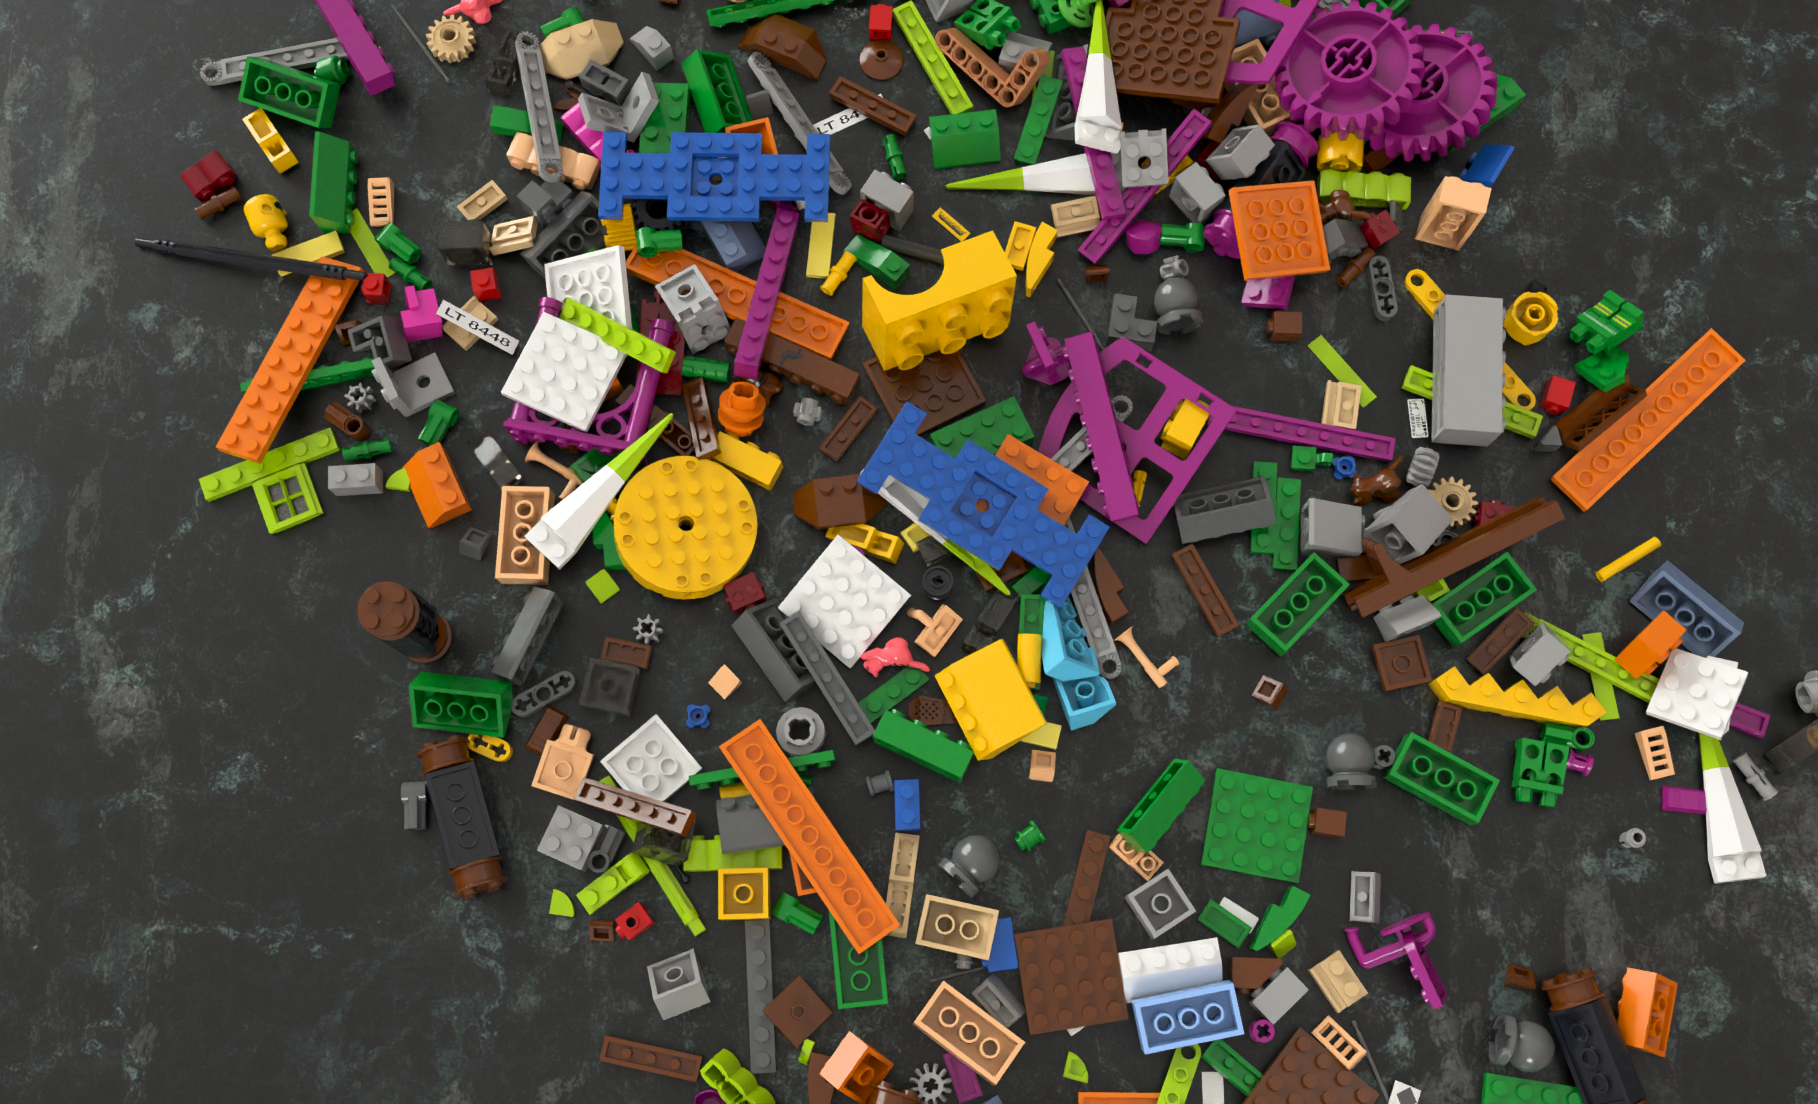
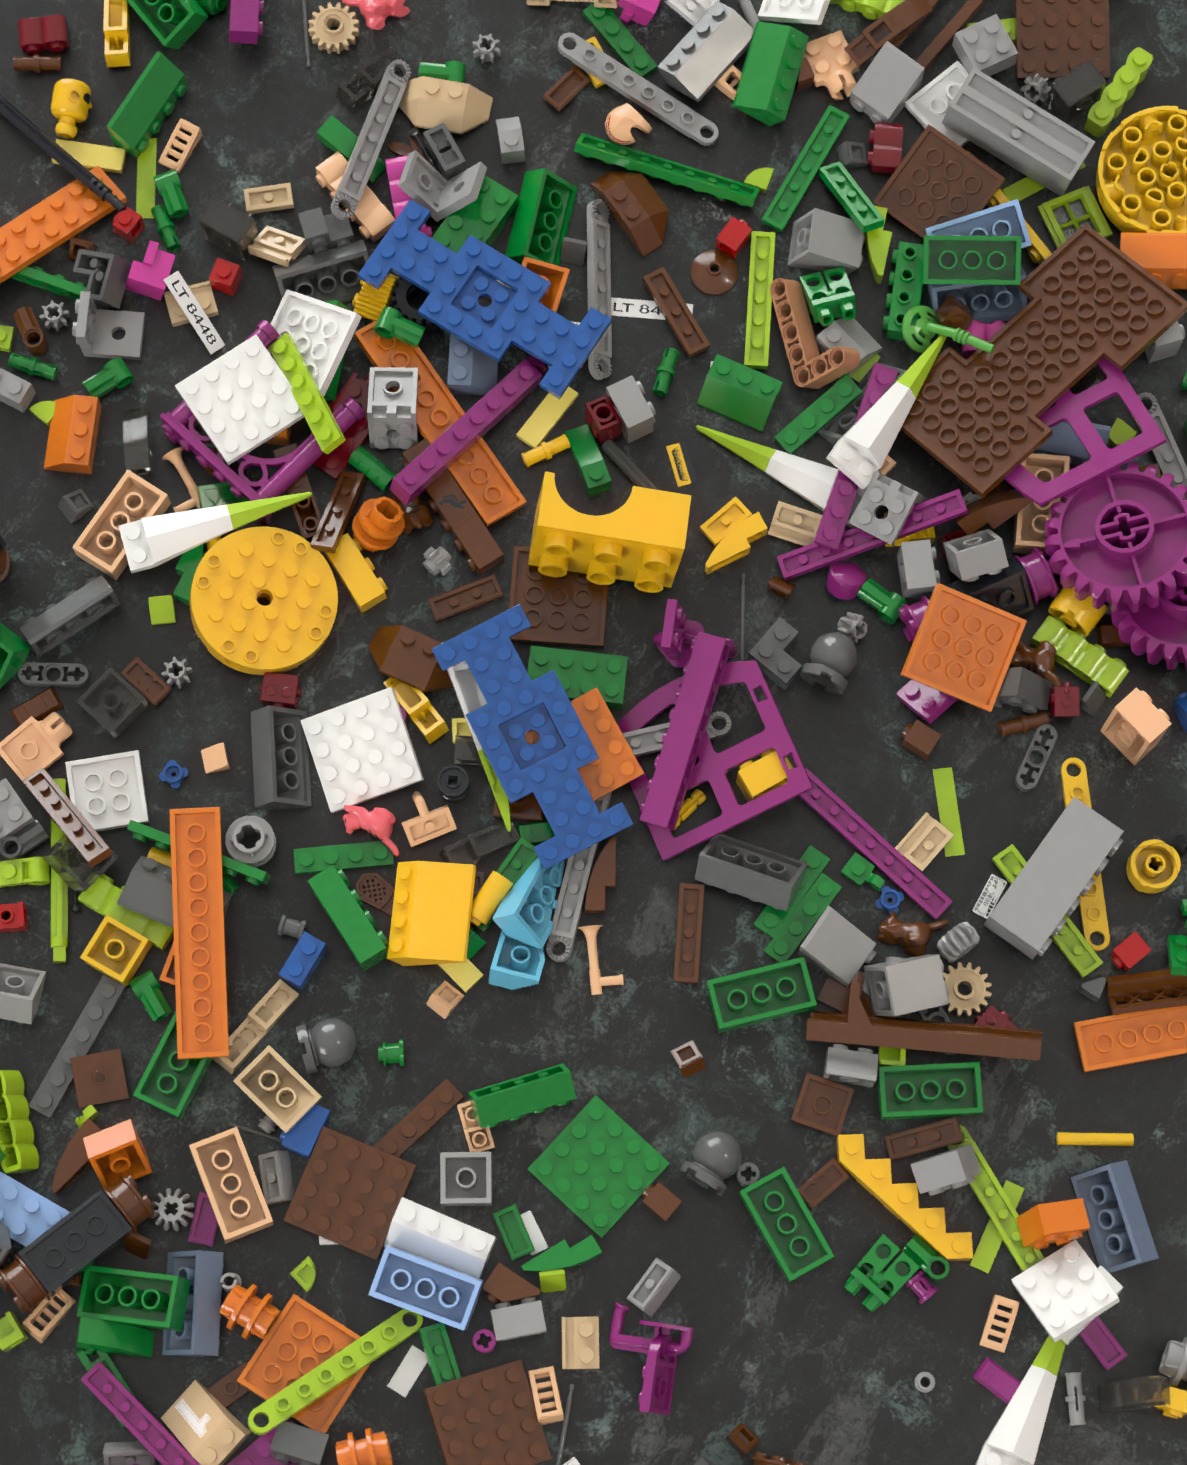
camera: 30 degrees right, 0 degrees up
dark grey plate [779,611,875,745] -> none

